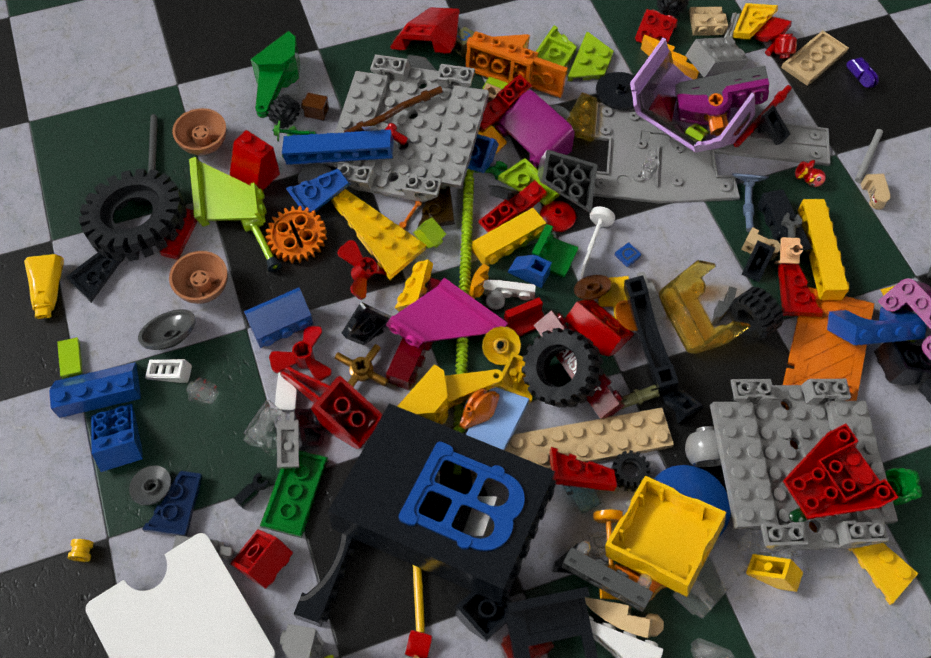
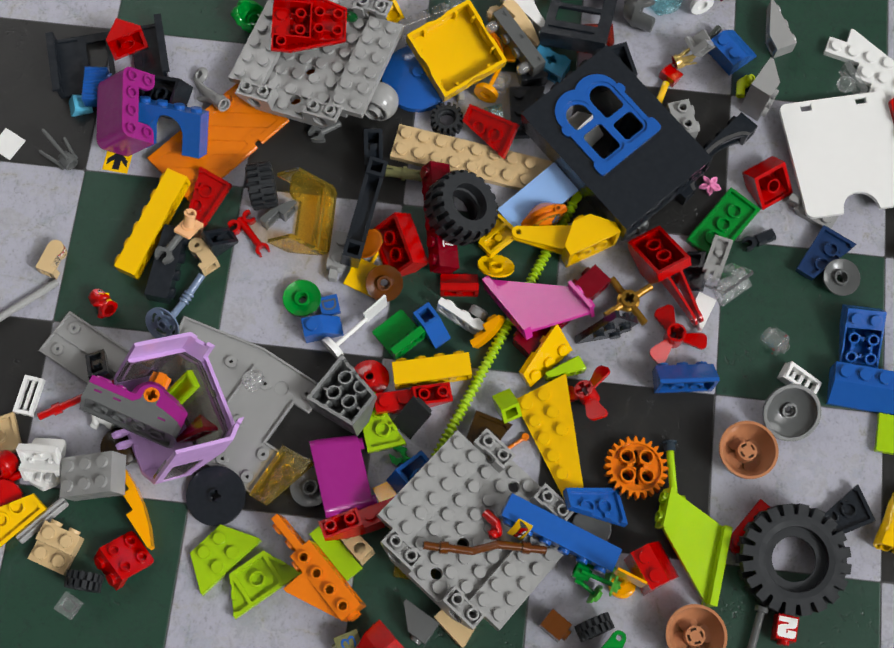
camera: 155 degrees left, 10 degrees up
none -> white tile [13,375,45,417]
none -> white piece [16,438,67,491]
none -> light grey plant [194,67,231,112]
none -> red bar [227,209,270,258]
none -> green dish [283,280,321,317]
none -> blue slope [301,315,344,343]
none -> black wing [509,86,545,139]
none -> dark azure brick [537,45,571,83]
none -> lime slope [544,356,586,381]
none -> light orange piece [608,567,647,599]
none -> light grey brick [666,99,700,139]
none -> bright pink plant [699,176,721,196]
none -> brick [771,613,799,646]

